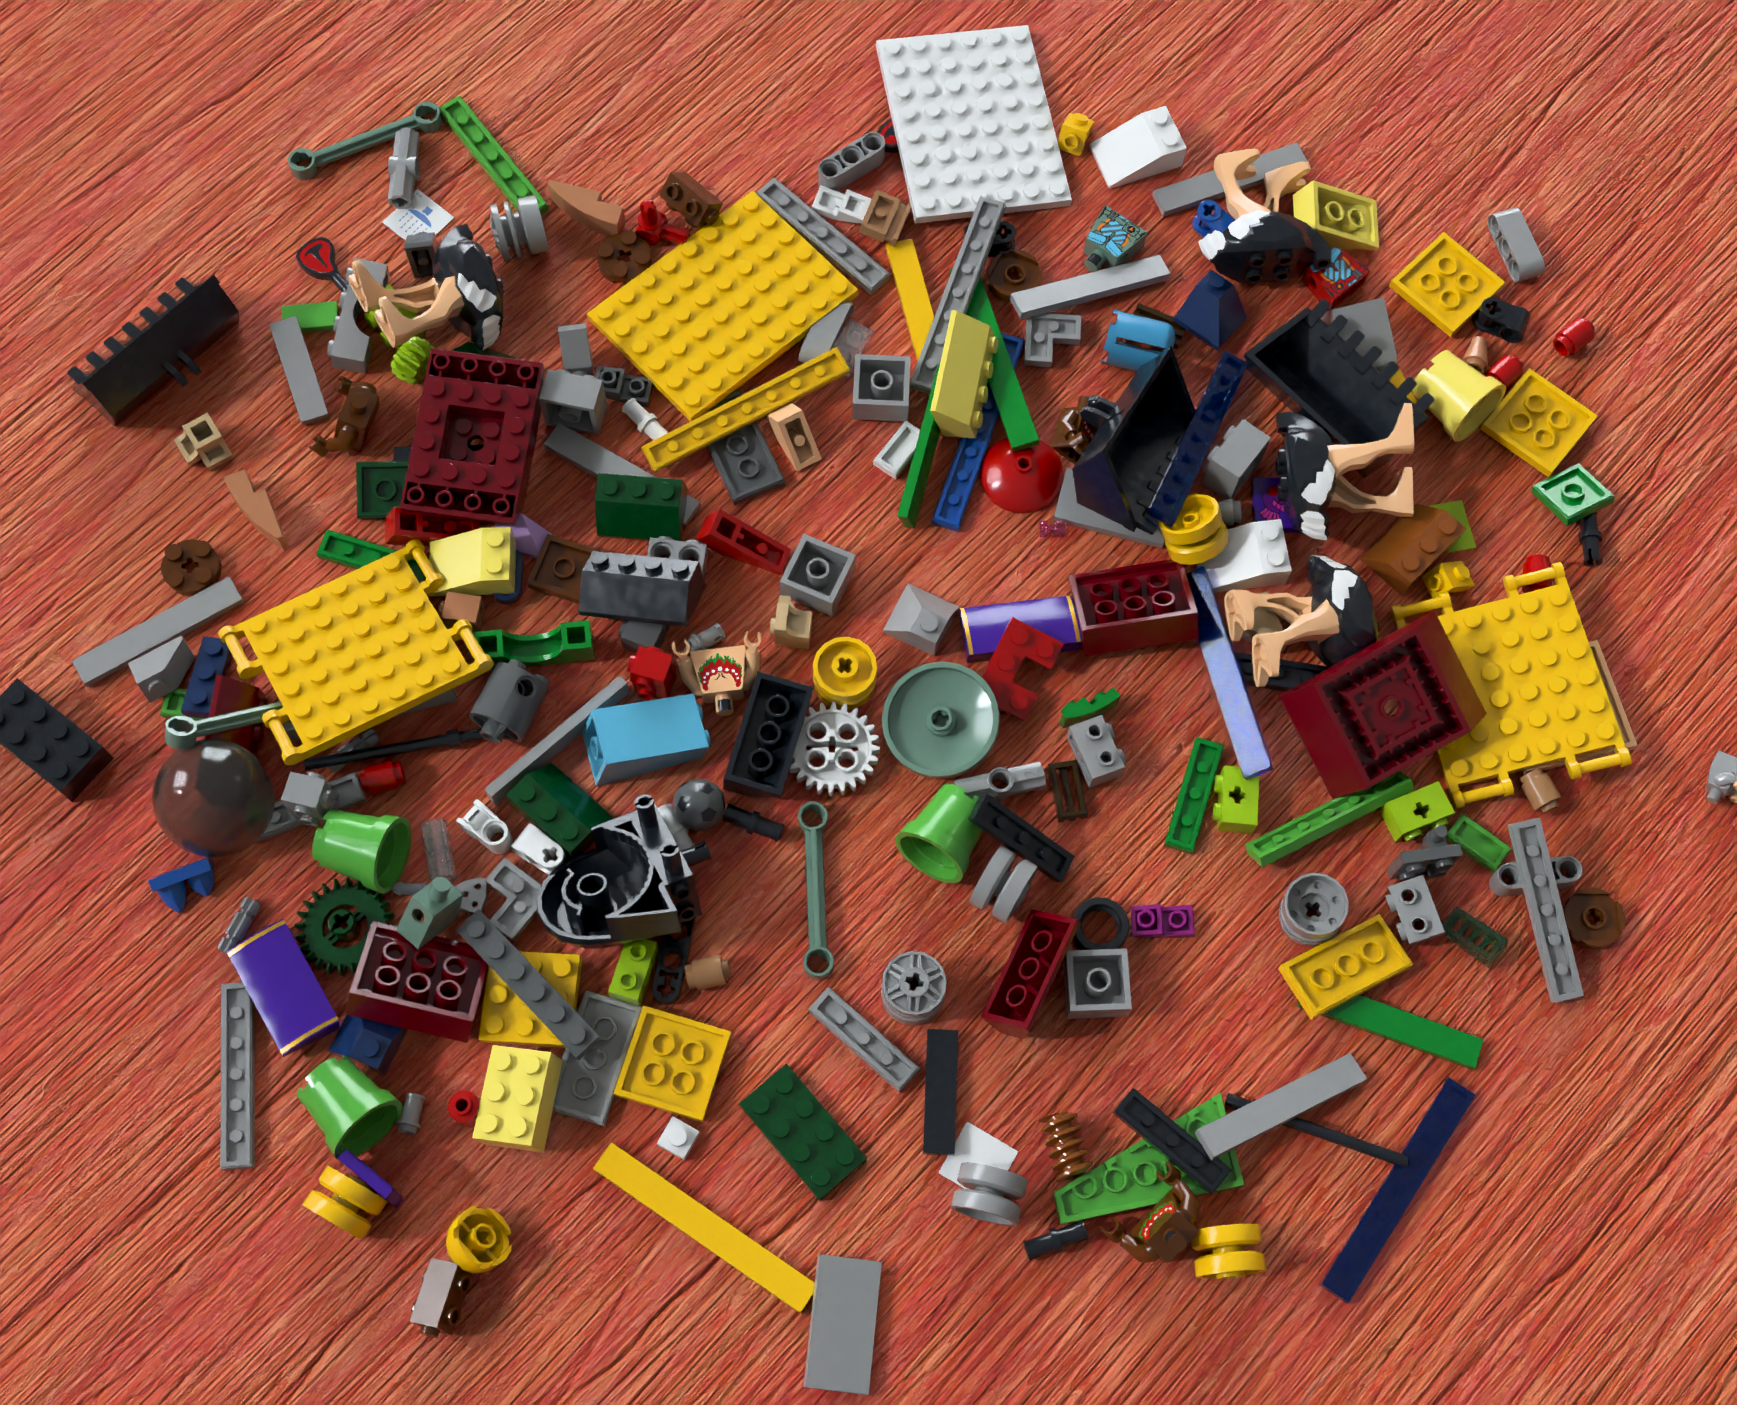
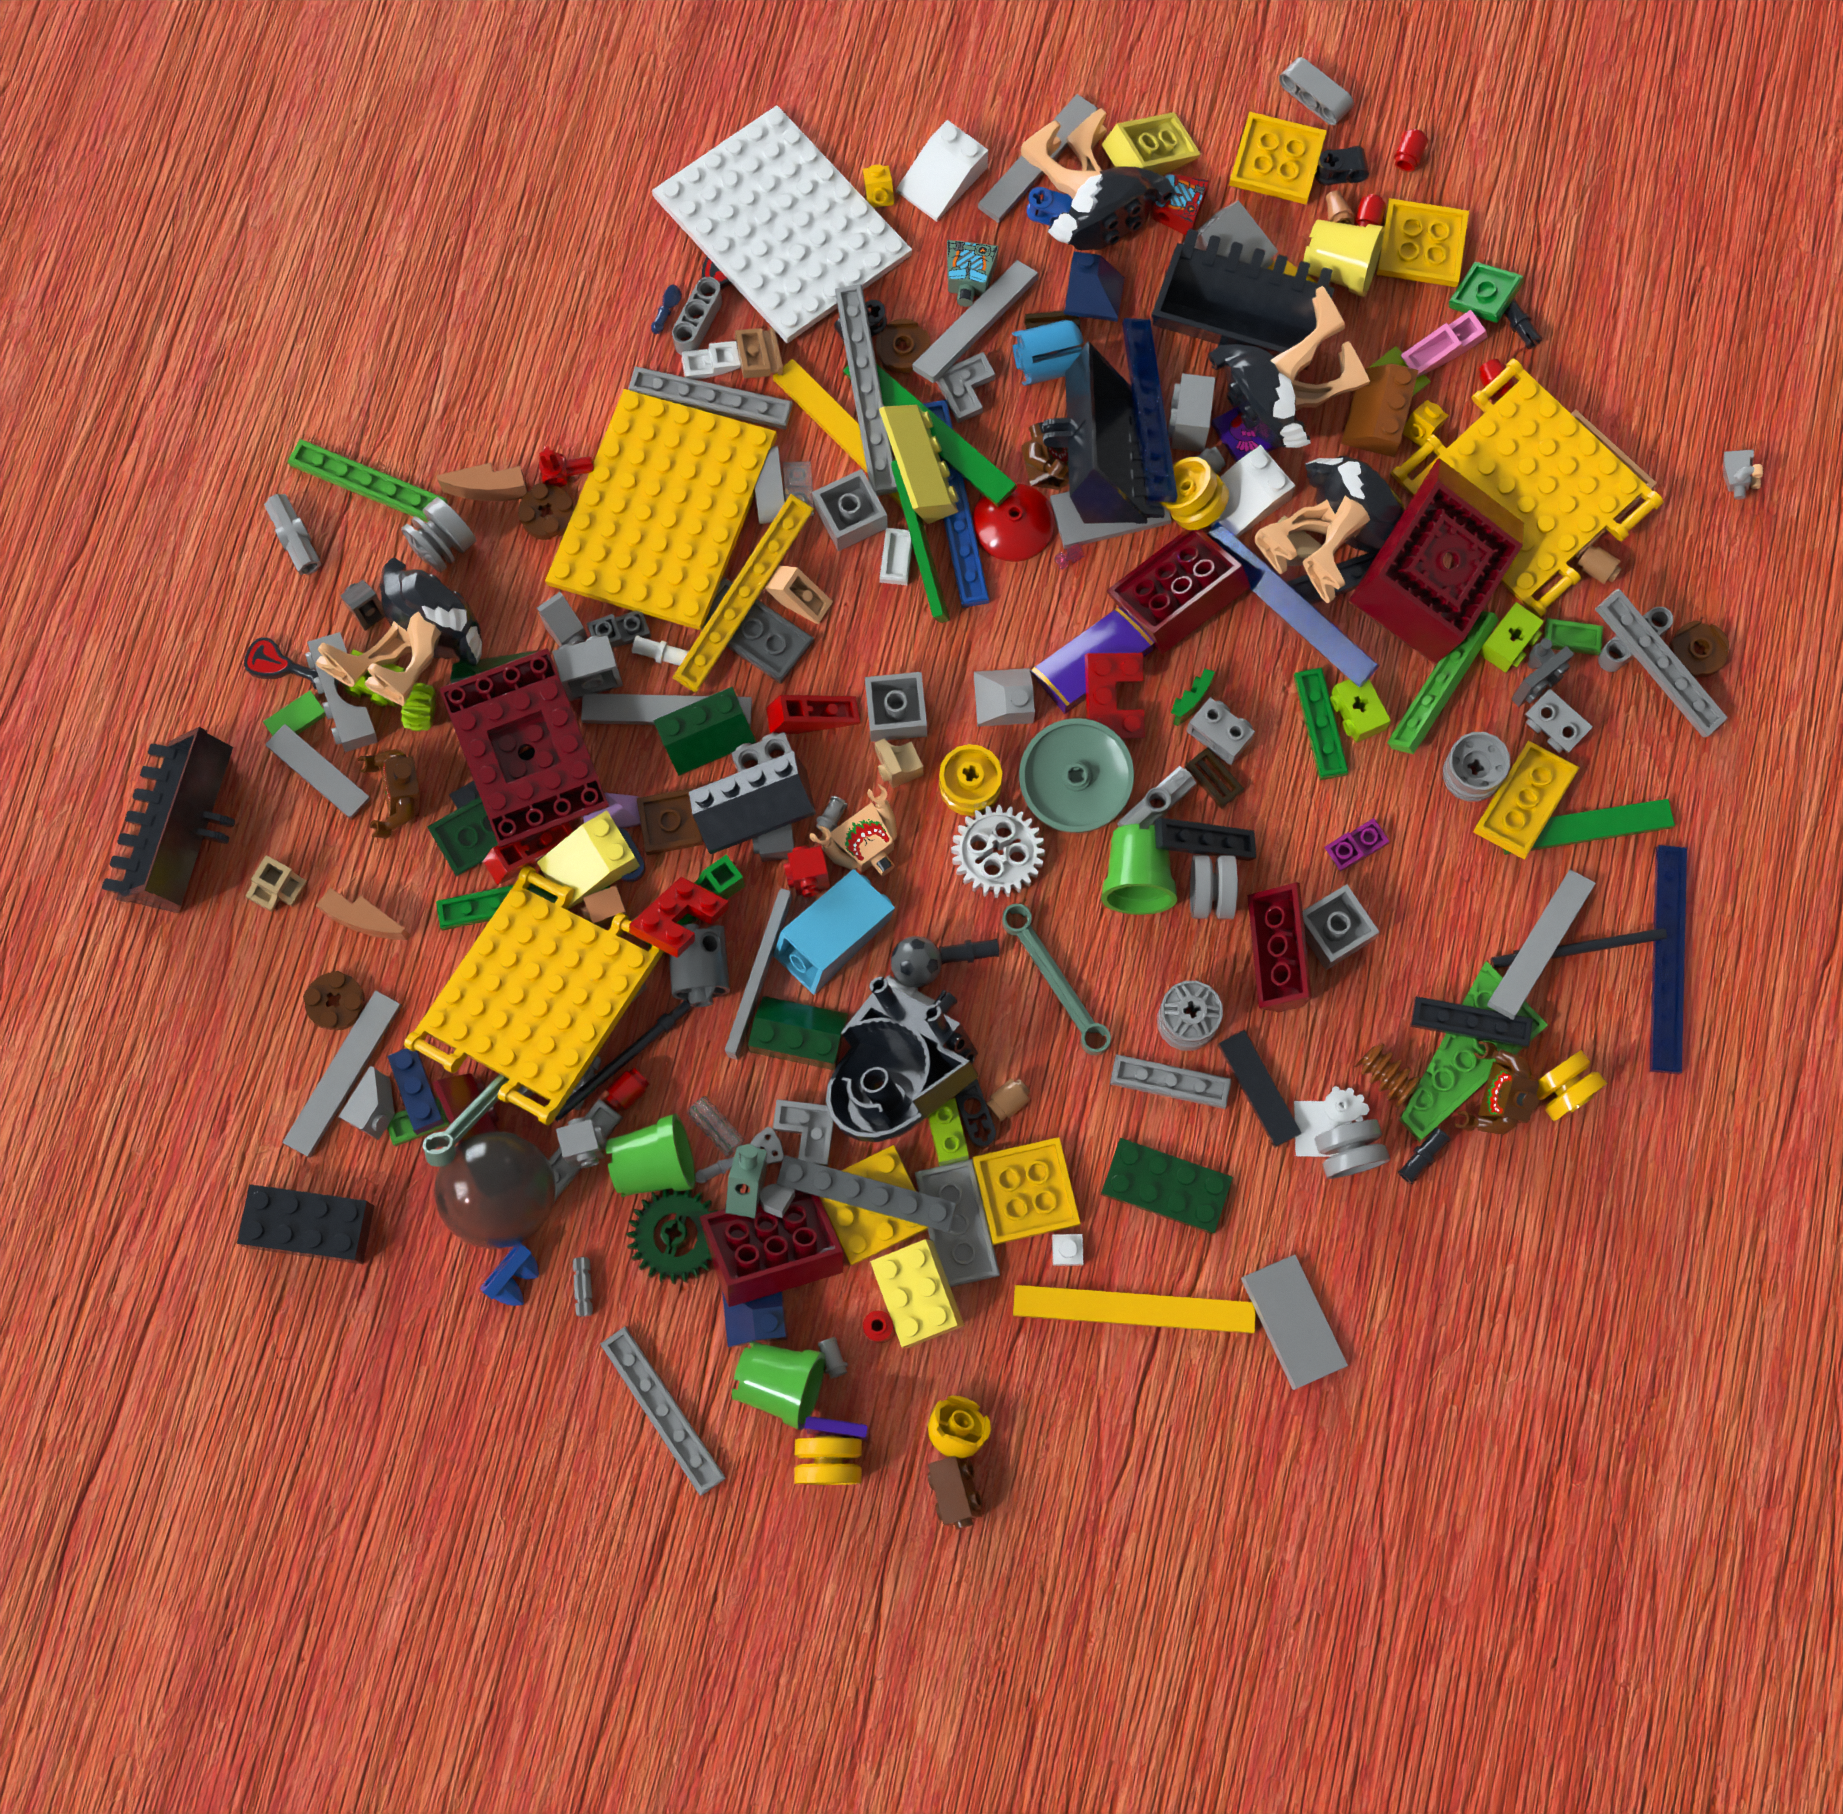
camera: 25 degrees left, 5 degrees up
dark purple slope [227,919,340,1057] -> none
sand green piece [288,102,442,180] -> none
white sticker [382,189,454,240] -> none
white piece [456,799,513,854] -> none
white piece [510,823,568,876] -> none
reddish brown brick [659,172,723,228] -> none
black slope [723,671,814,797] -> none
black tyre [1073,897,1129,950] -> none
clear green slope [1442,906,1508,969] -> none
none -> red plate [629,877,729,958]
none -> dark blue piece [651,285,681,334]
none -> light grey tile [760,1184,795,1218]
none -> white piece [1324,1086,1370,1125]
none -> bright pink slope [1401,310,1488,377]

